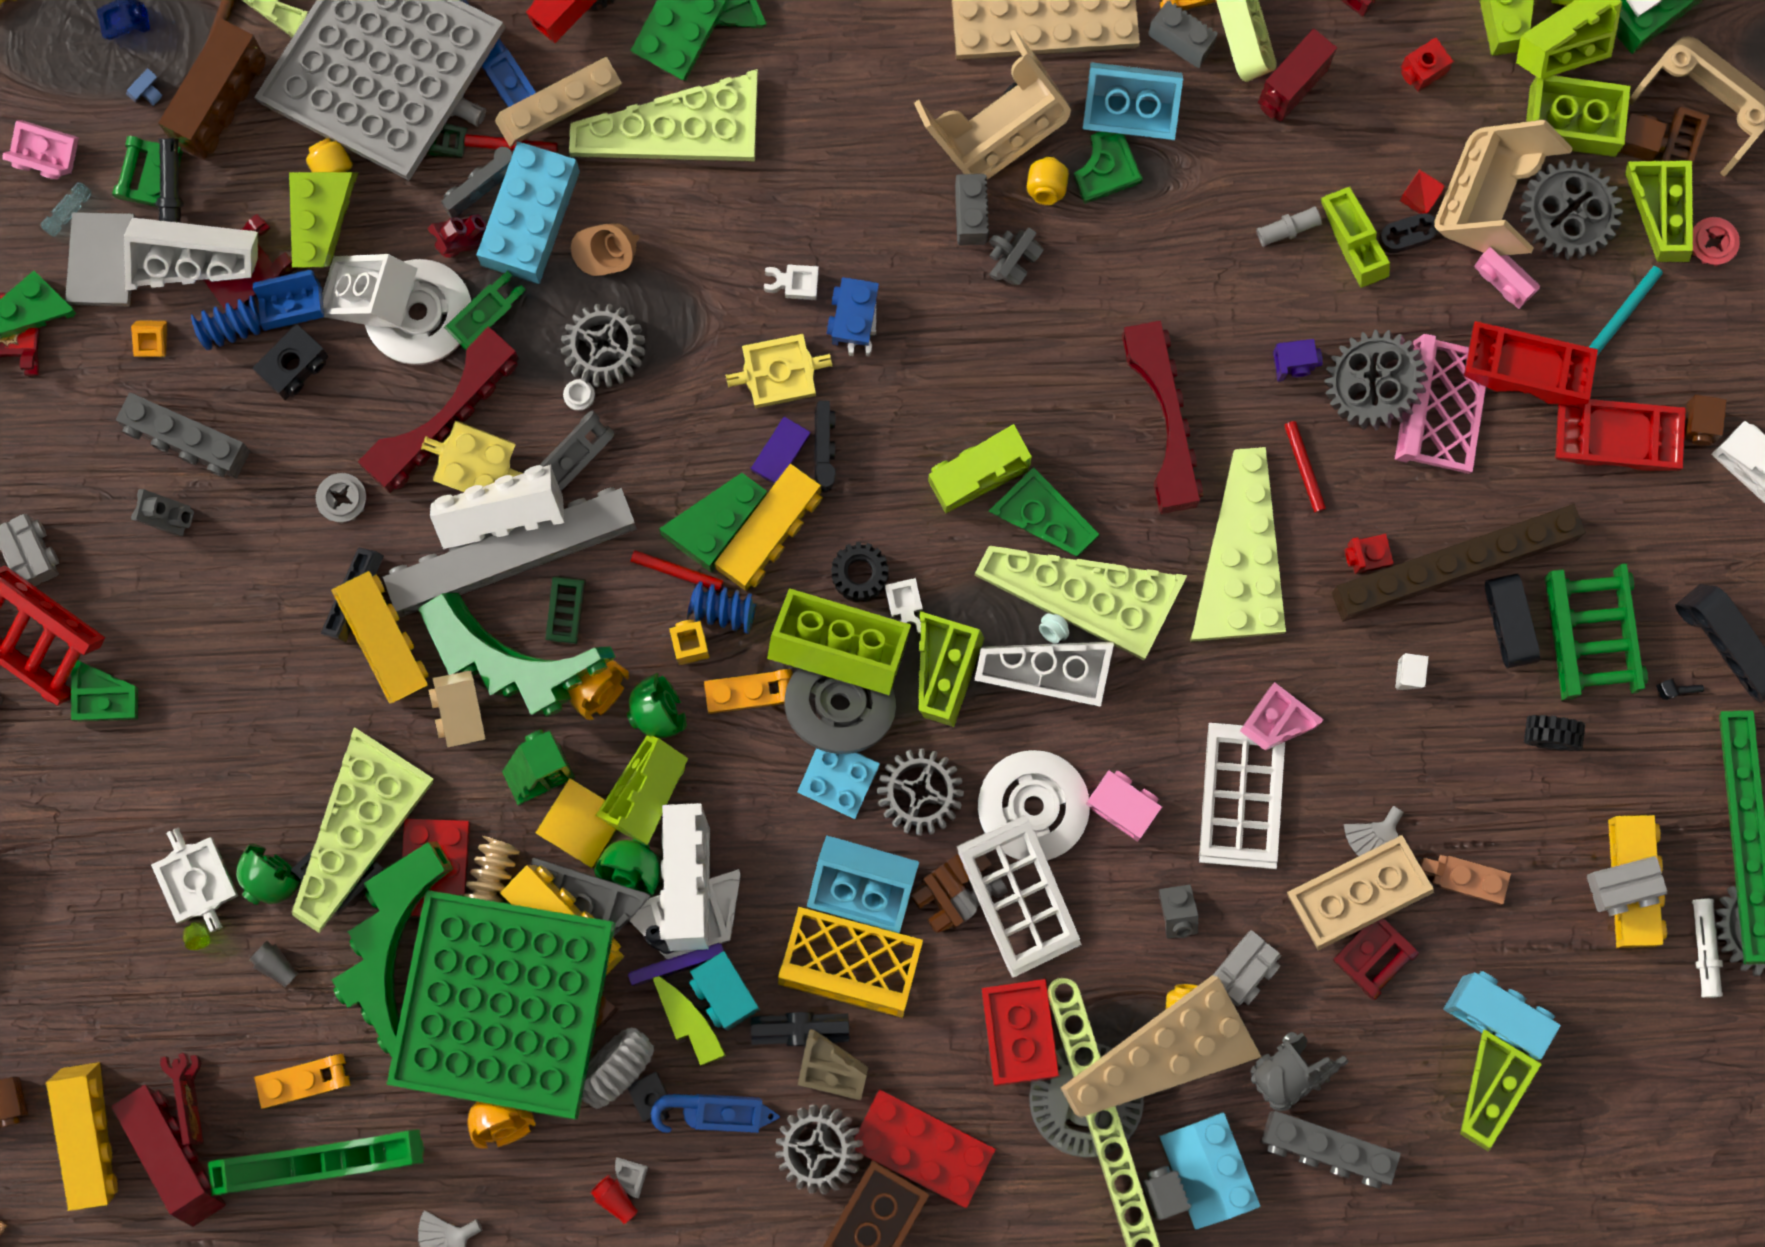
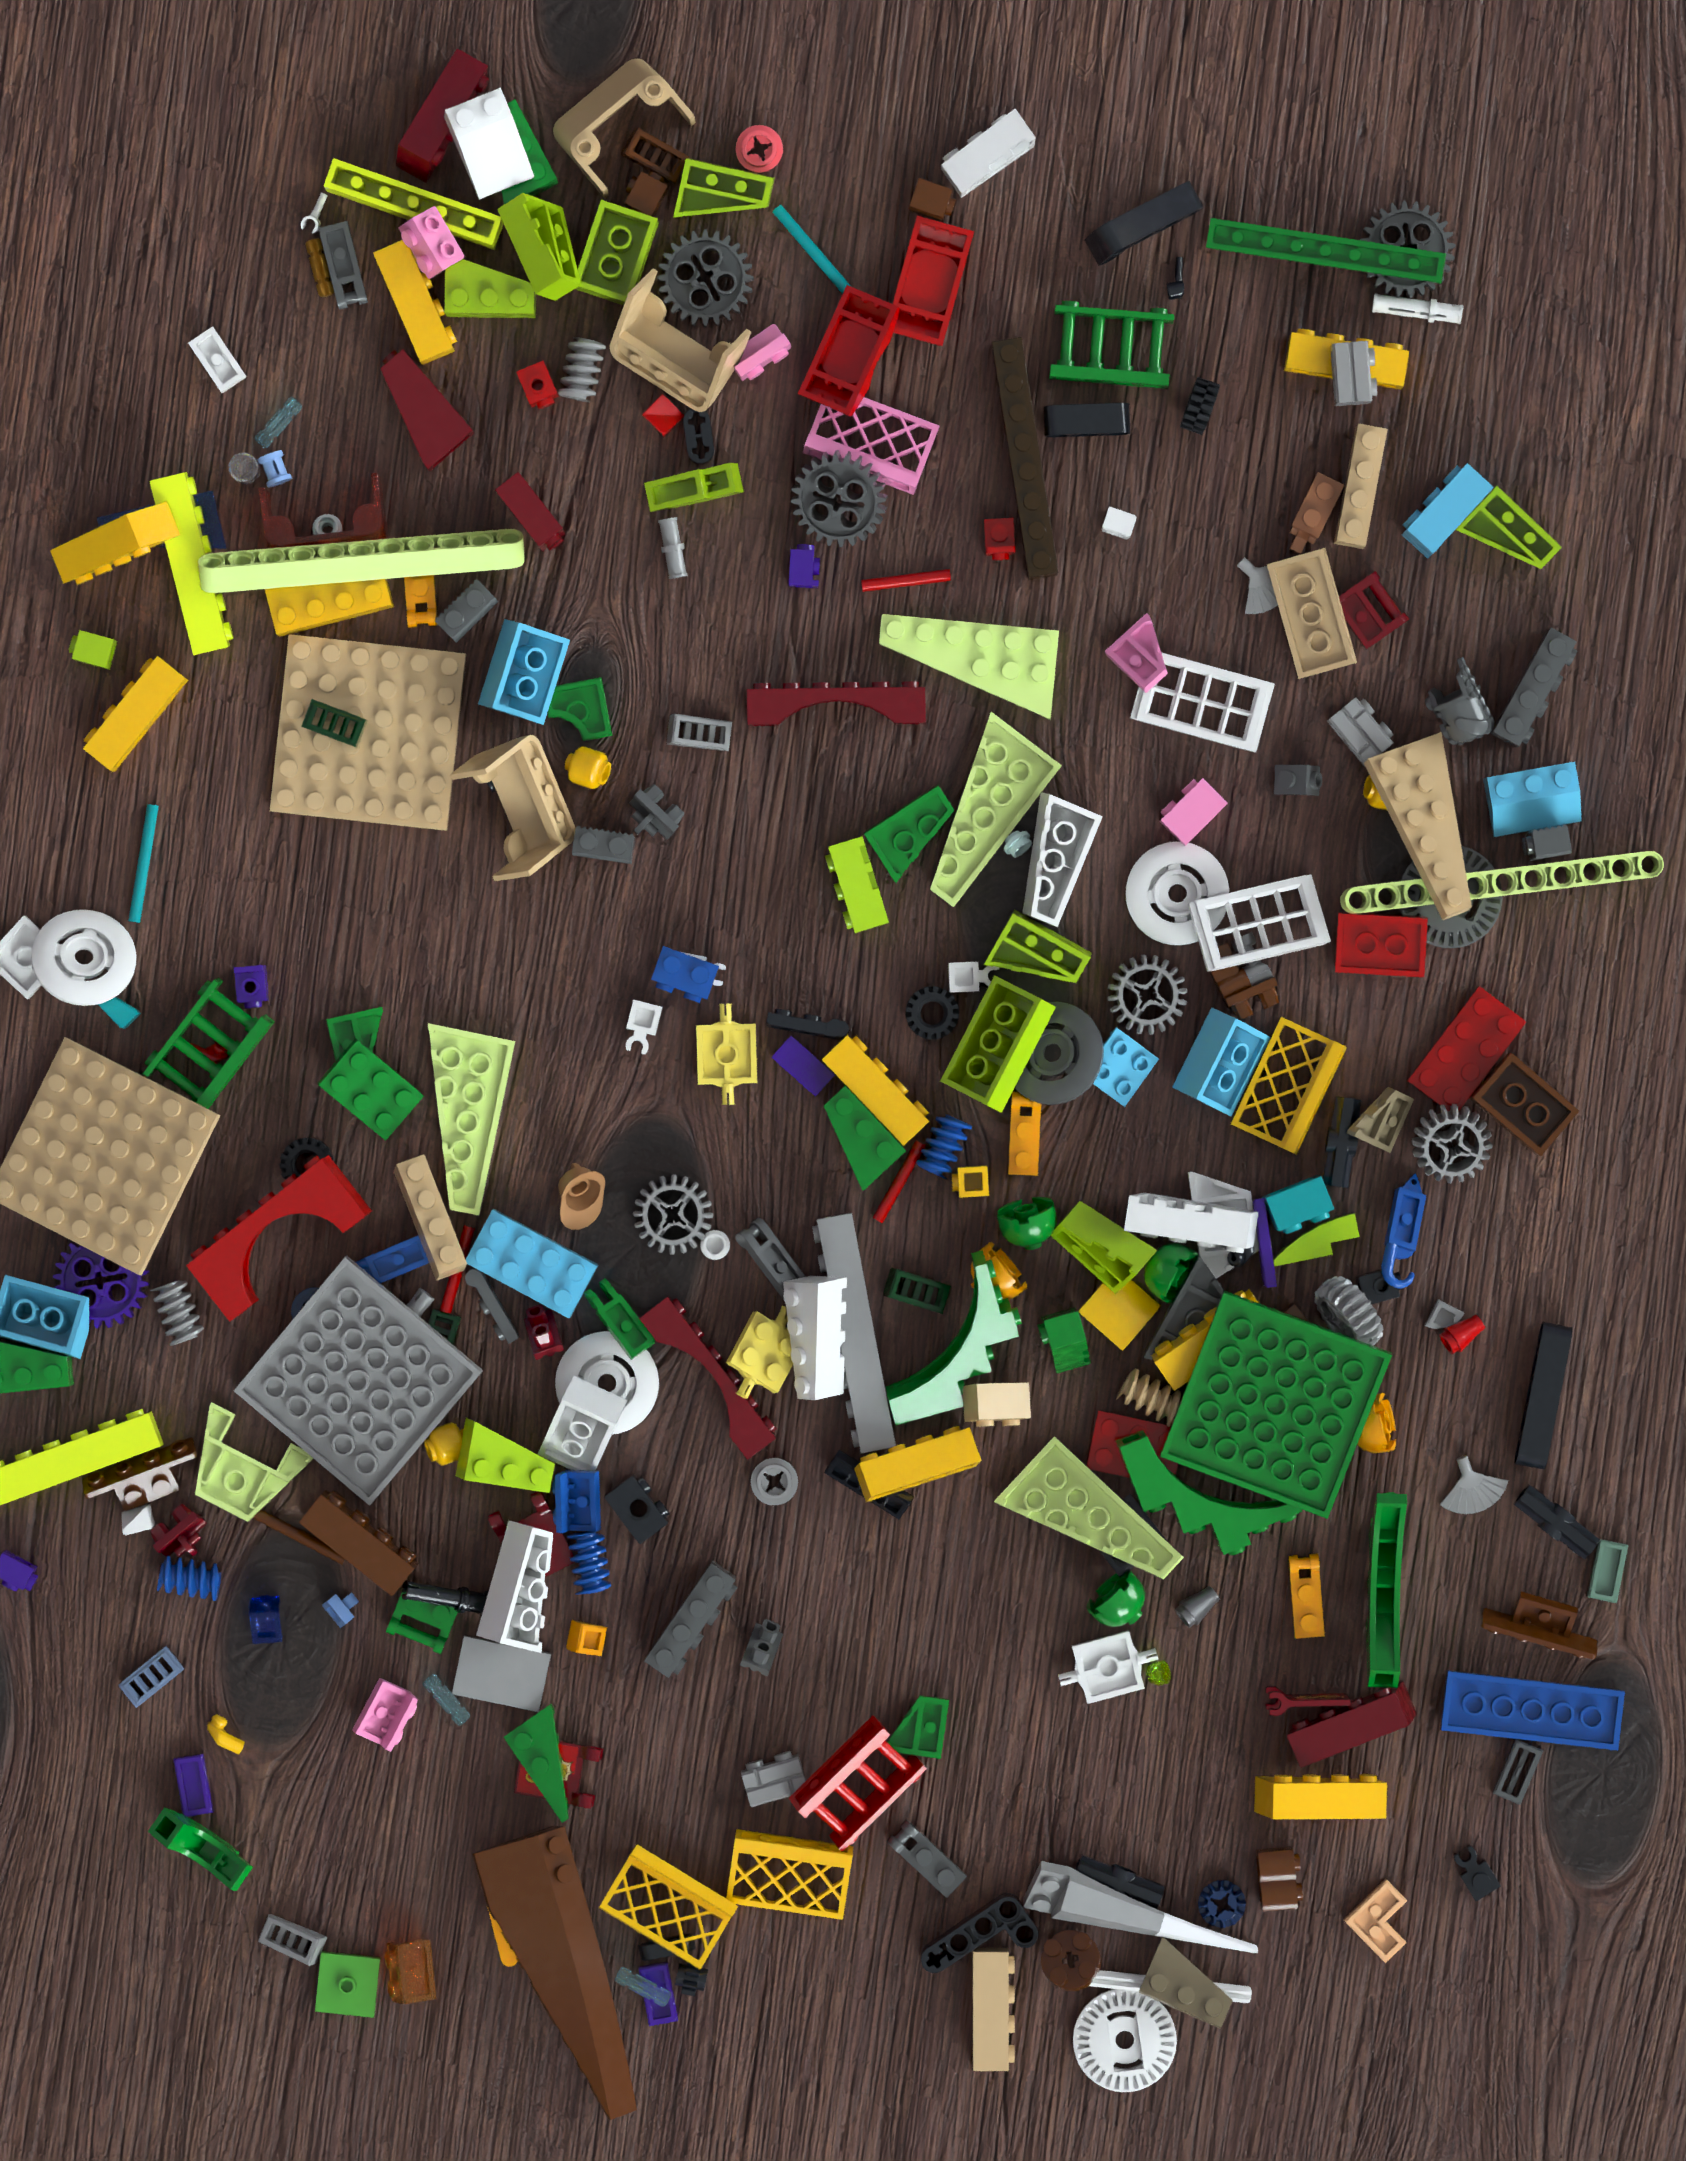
camera: 75 degrees left, 10 degrees up
none -> light grey piece [558,337,606,402]
none -> light grey slope [667,714,732,751]
none -> tan brick [1334,423,1388,549]

